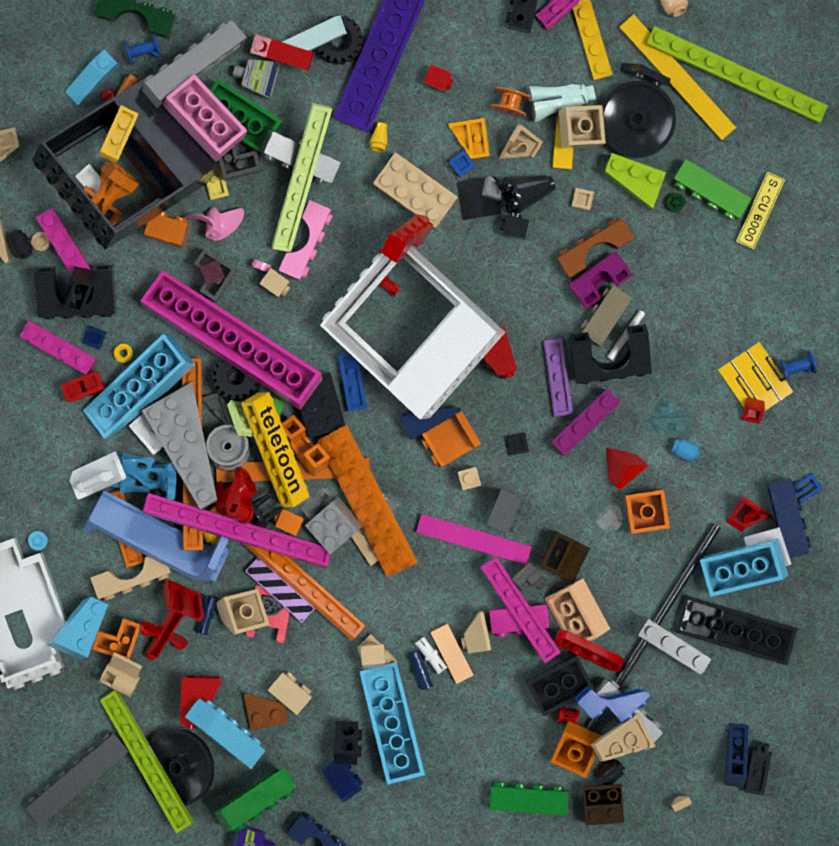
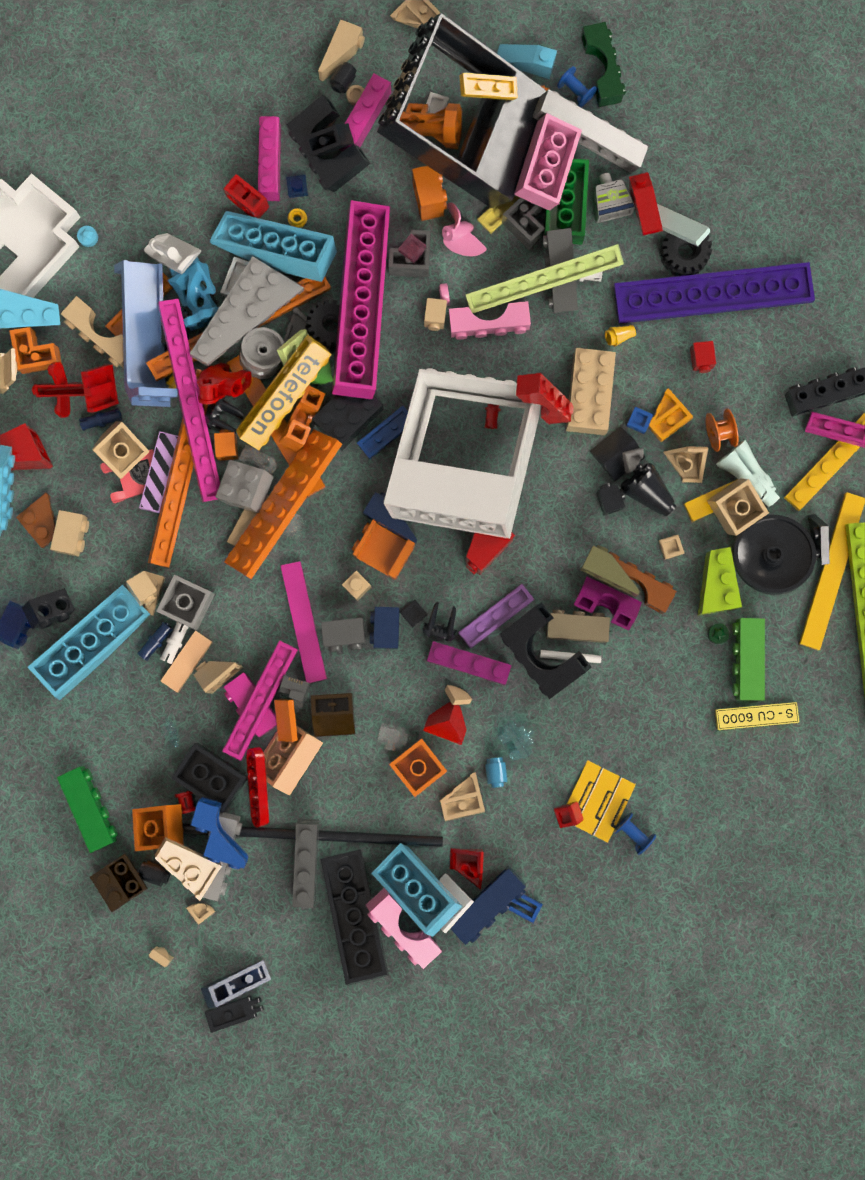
camera: 60 degrees right, 5 degrees down
none -> light grey brick [156,575,215,630]
none -> tan tile [186,903,216,925]
none -> orange tile [274,699,298,742]
none -> bright pink arch [366,888,442,969]
none -> dark blue brick [370,607,400,649]
none -> black piece [422,602,457,641]
none -> tan wing [440,772,485,822]
none -> tan tile [445,685,472,705]
none -> olive slope [580,545,640,597]

